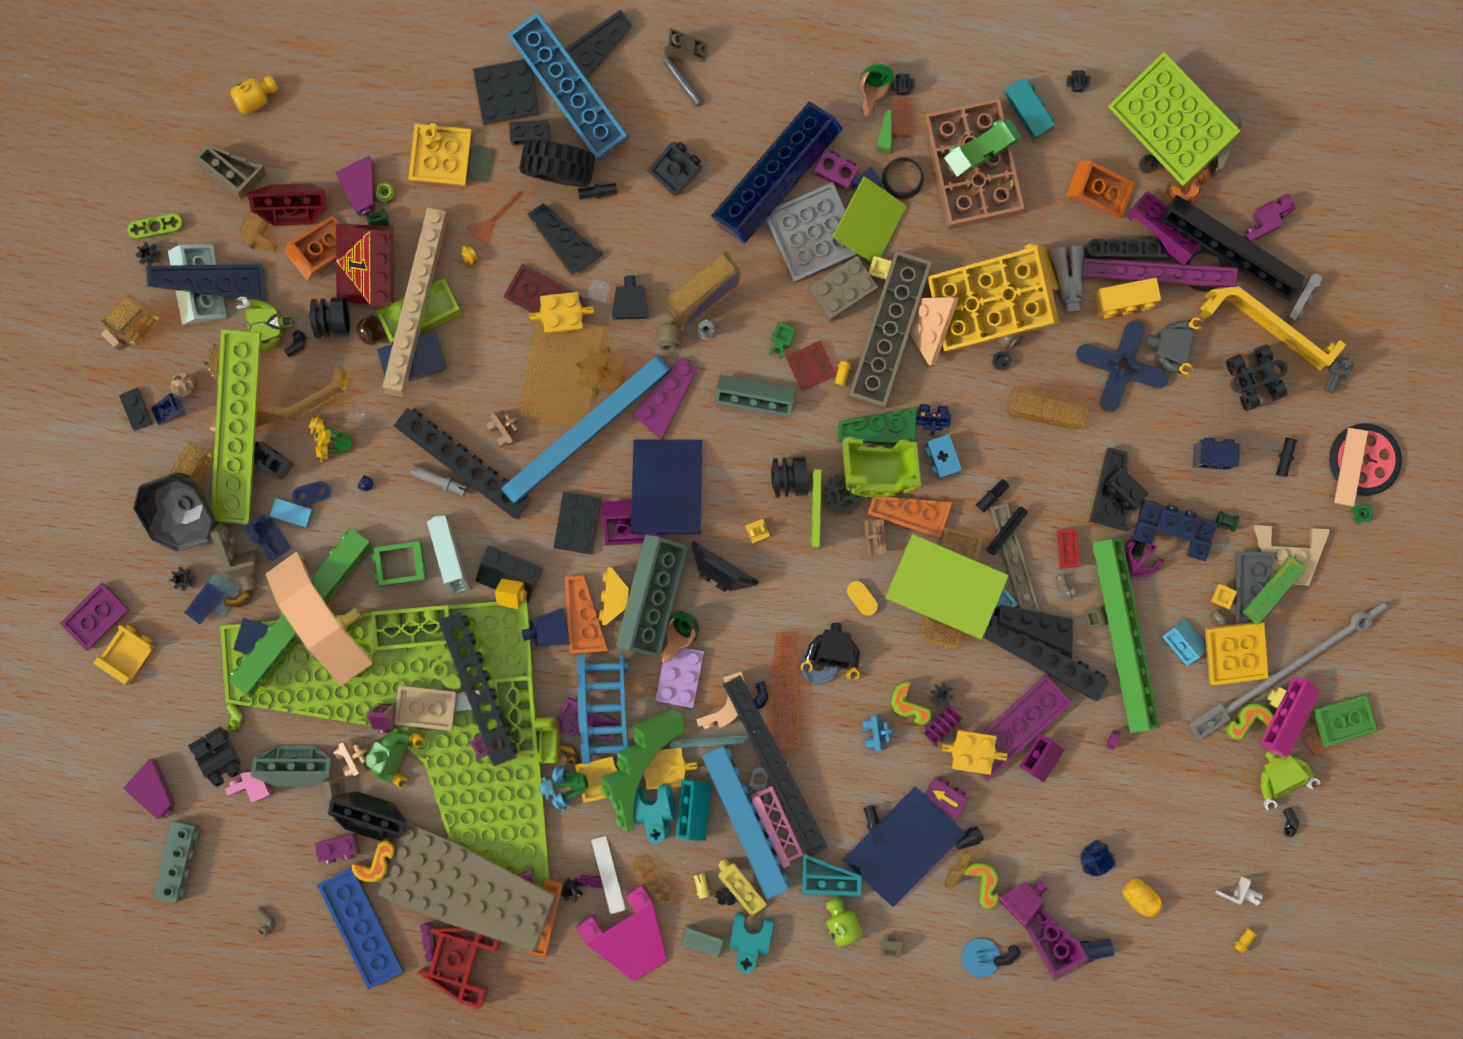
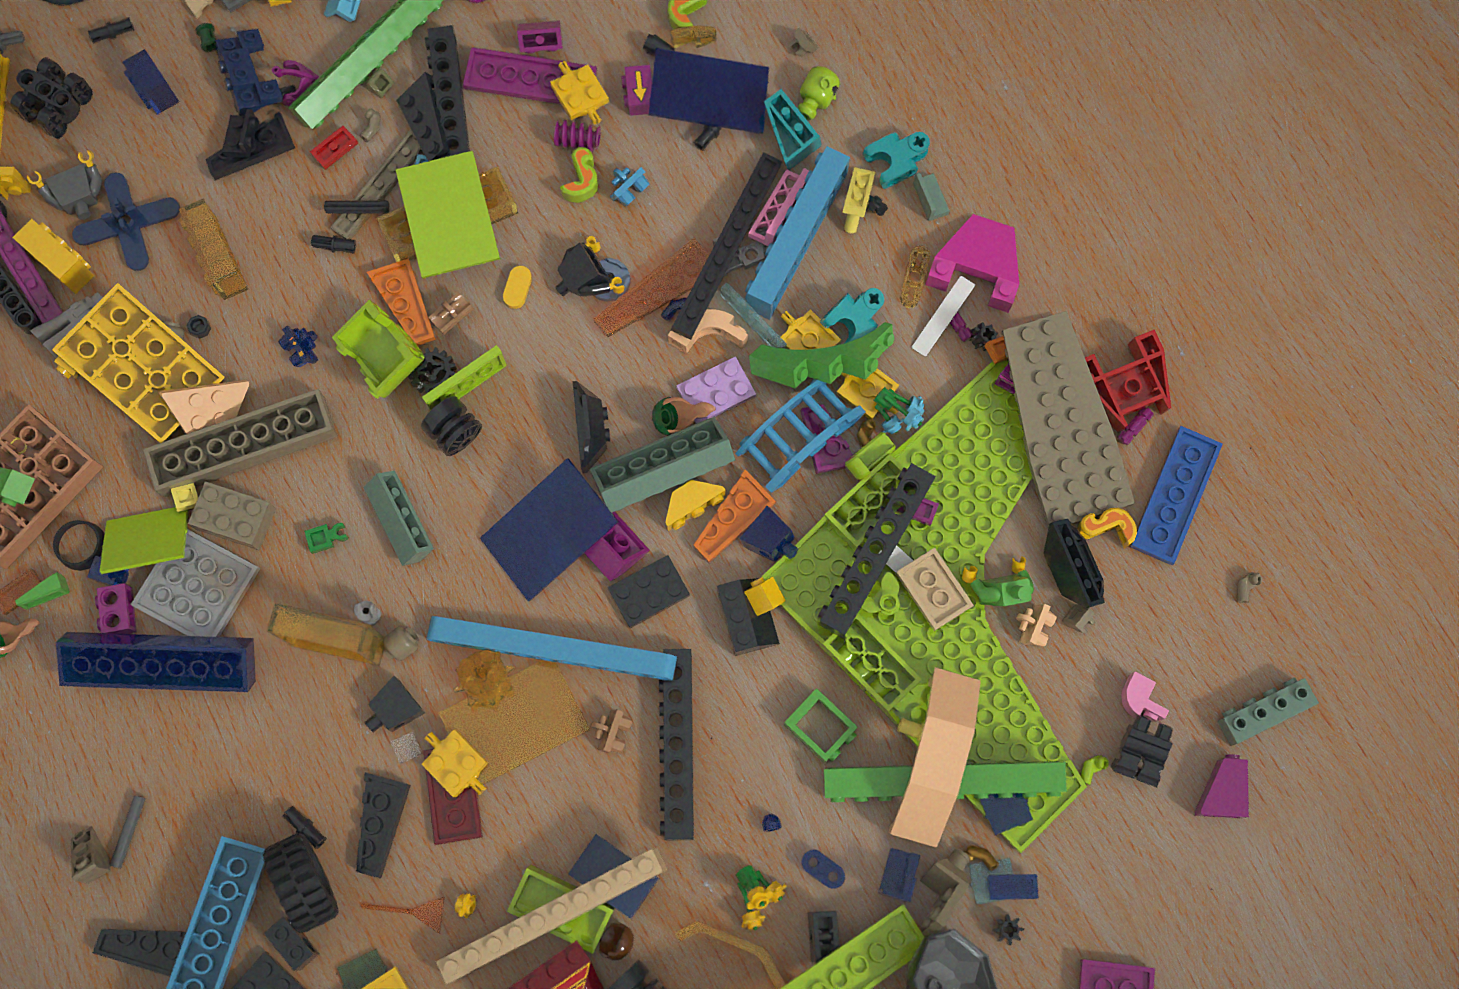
camera: 135 degrees left, 10 degrees down
yellow panel [93,624,156,685] -> none
sand green wedge [251,745,331,787] -> none
medium azure tile [270,498,313,528] -> none
magenta brick [314,833,360,865] -> none
magenta slope [366,703,396,733] -> none
light grey pin [410,464,468,496] -> none
light aqua slope [427,515,470,595] -> none
magenta wing [632,357,697,440] -> none
black plate [647,141,703,196] -> none
teal brick [676,780,711,841] -> none
light yellow pin [693,873,711,899] -> none
yellow tile [745,519,770,544] -> none
clear red tile [786,341,836,391] -> none
yellow pin [834,361,852,386] -> none
green wing [838,407,916,445] -> none
dark azure brick [924,434,962,479] -> none
black gear [929,683,954,706] -> none

